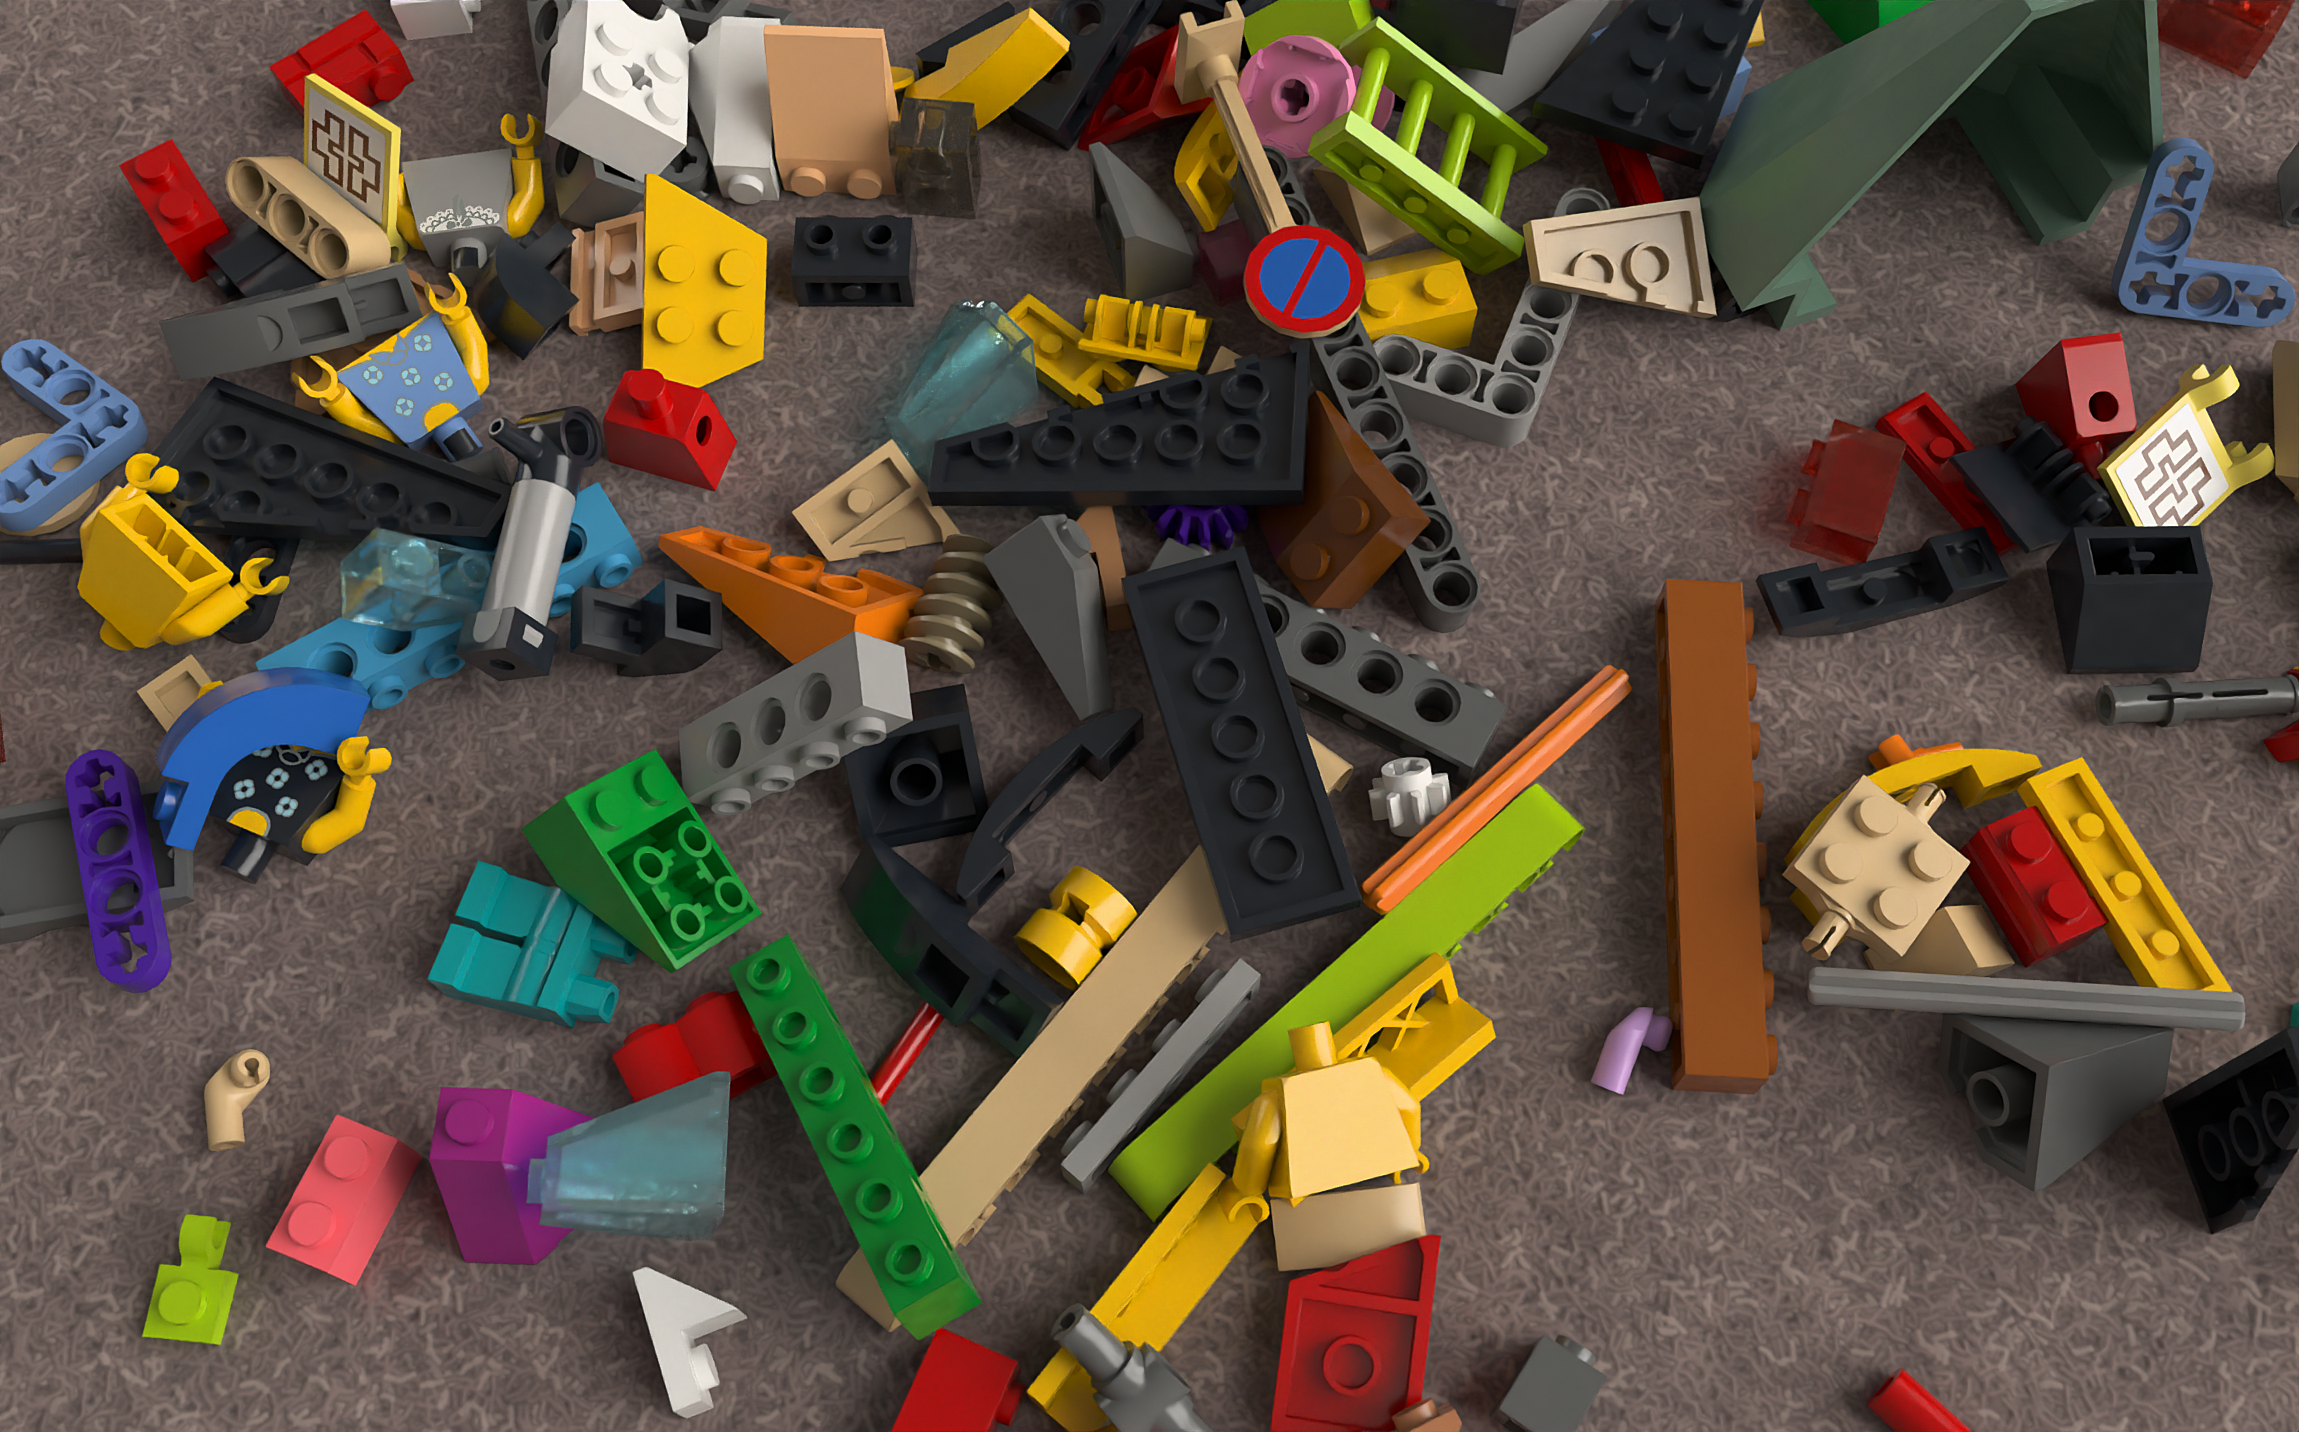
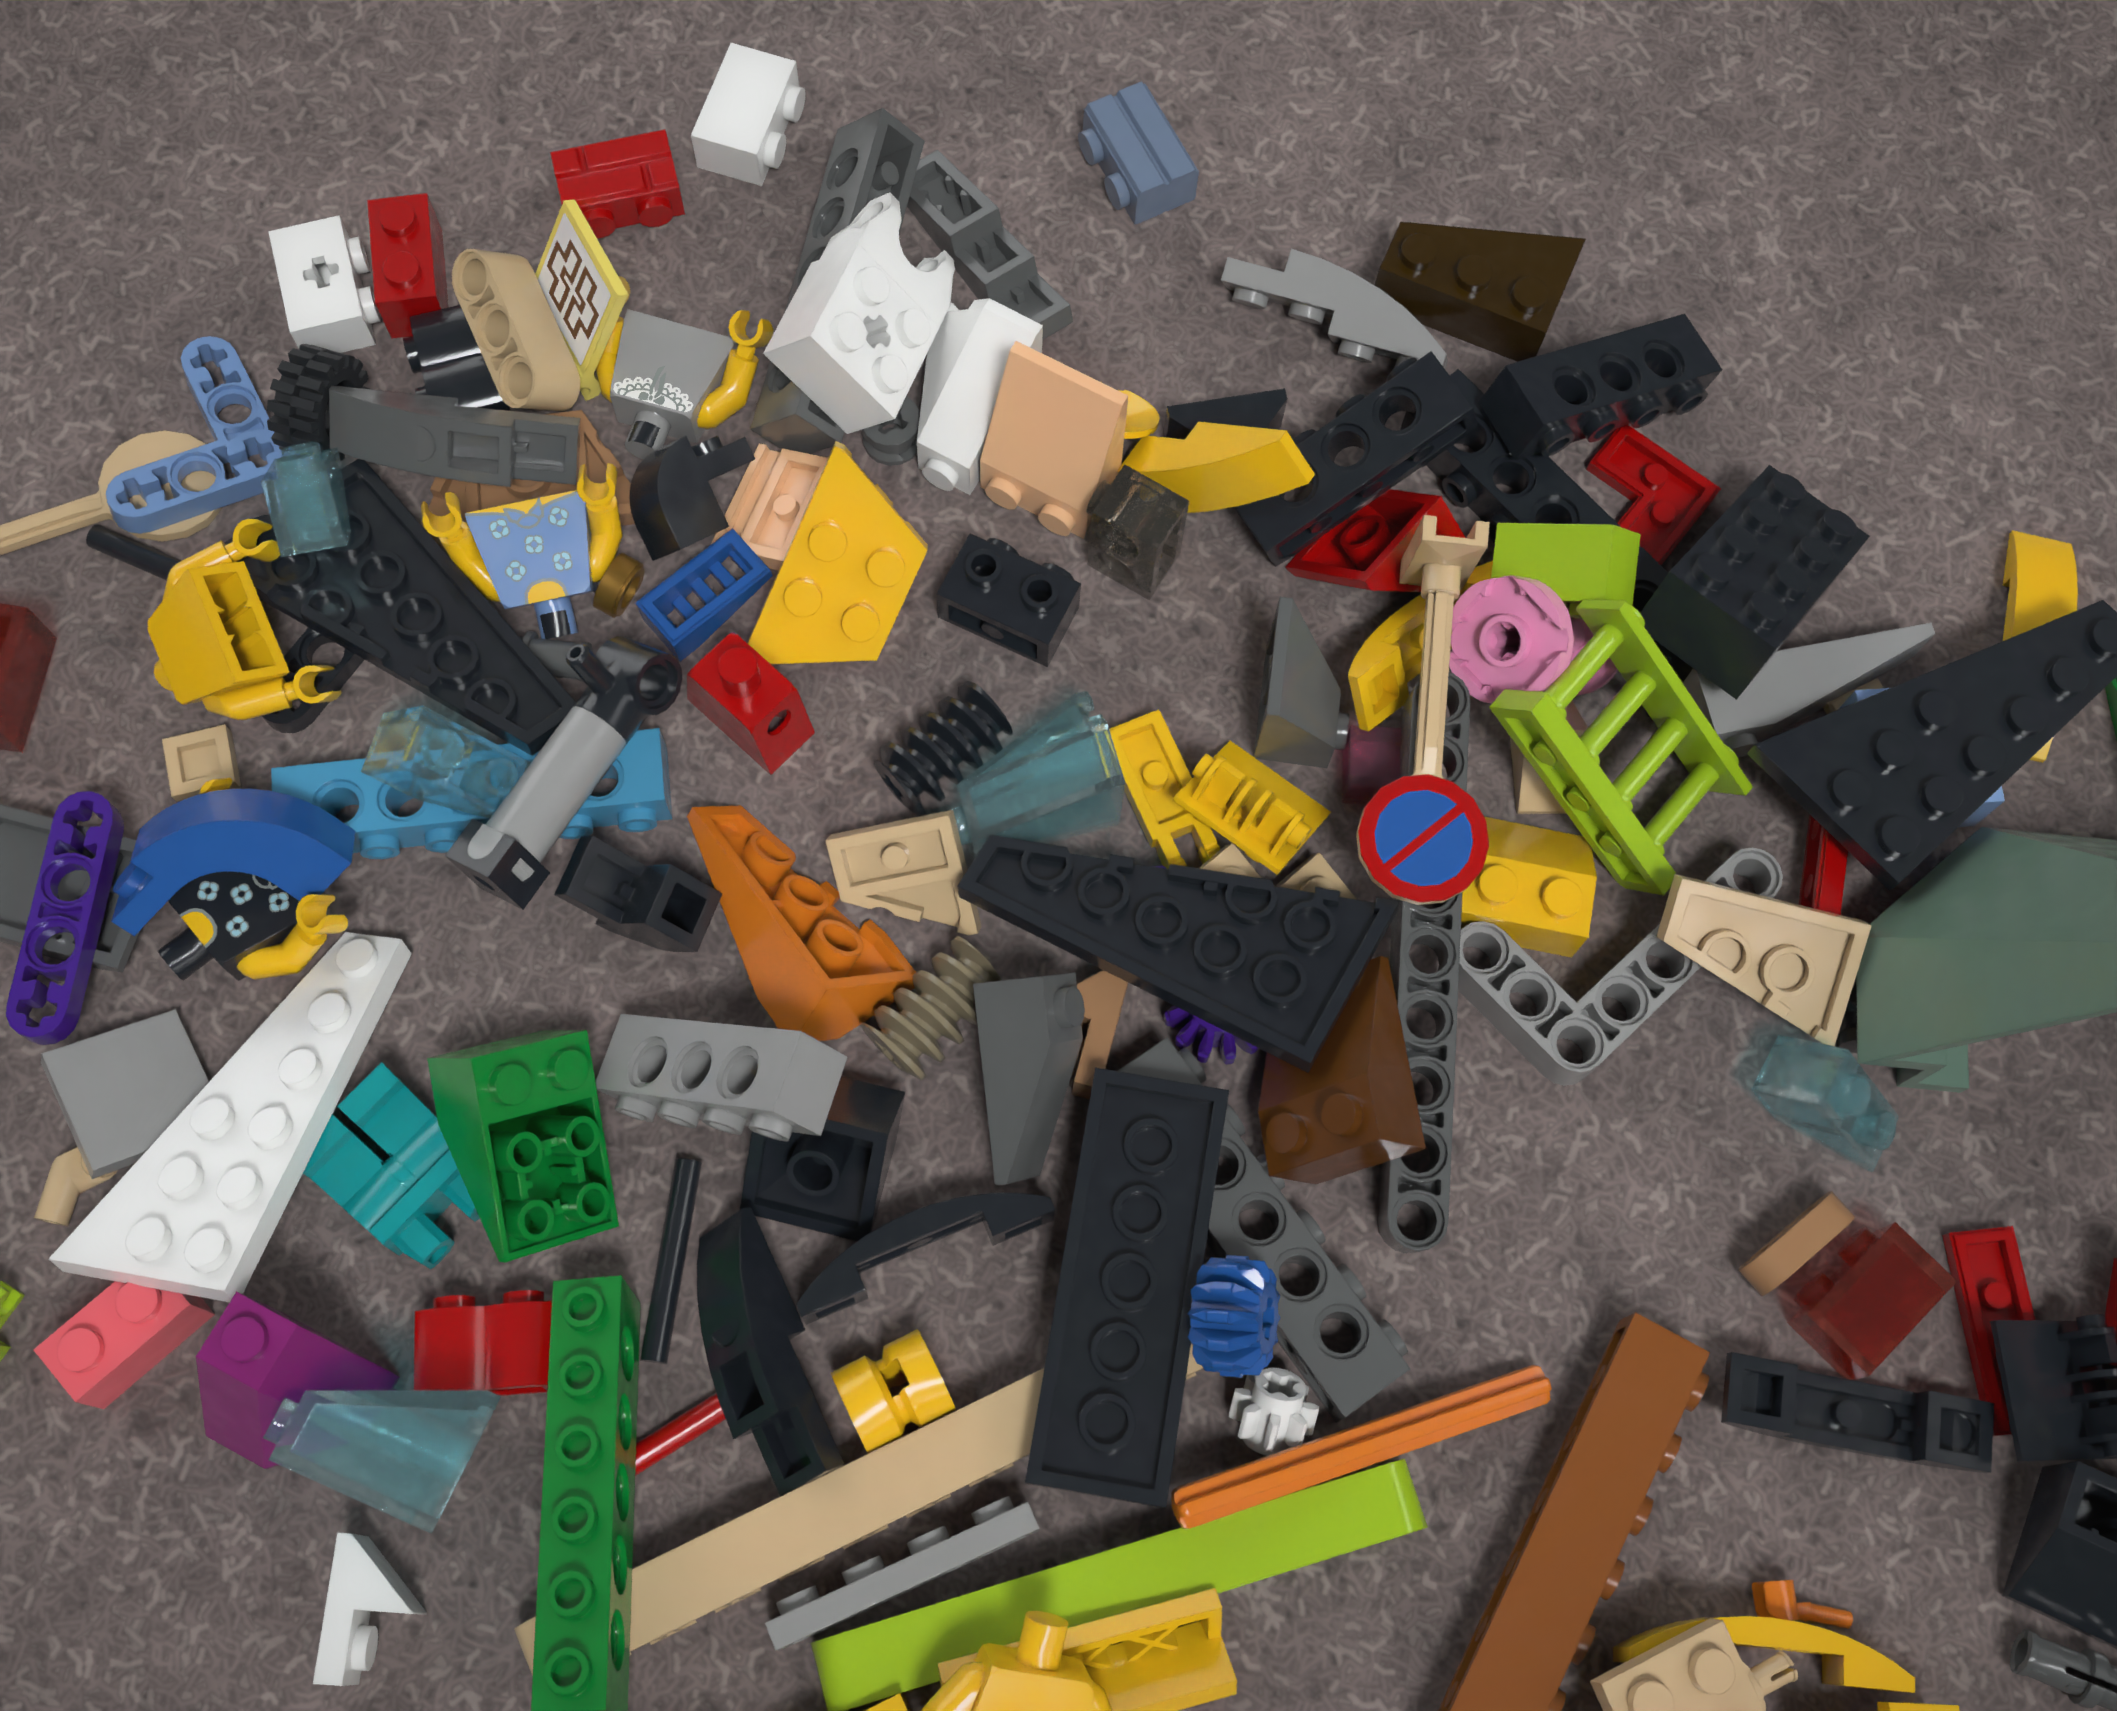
camera: 20 degrees right, 5 degrees up
none -> light grey tile [41,1009,209,1179]
none -> white wing [49,932,412,1302]
none -> clear light blue slope [261,442,351,557]
none -> black tyre [267,344,370,464]
none -> white brick [268,216,381,353]
none -> pearl gold tile [593,553,645,618]
none -> blue slope [635,528,773,662]
none -> black bar [640,1158,702,1364]
none -> black piece [873,681,1013,816]
none -> blue gear [1187,1255,1281,1378]
none -> medium nougat beam [1738,1191,1855,1296]
none -> clear light blue slope [1751,1035,1899,1172]

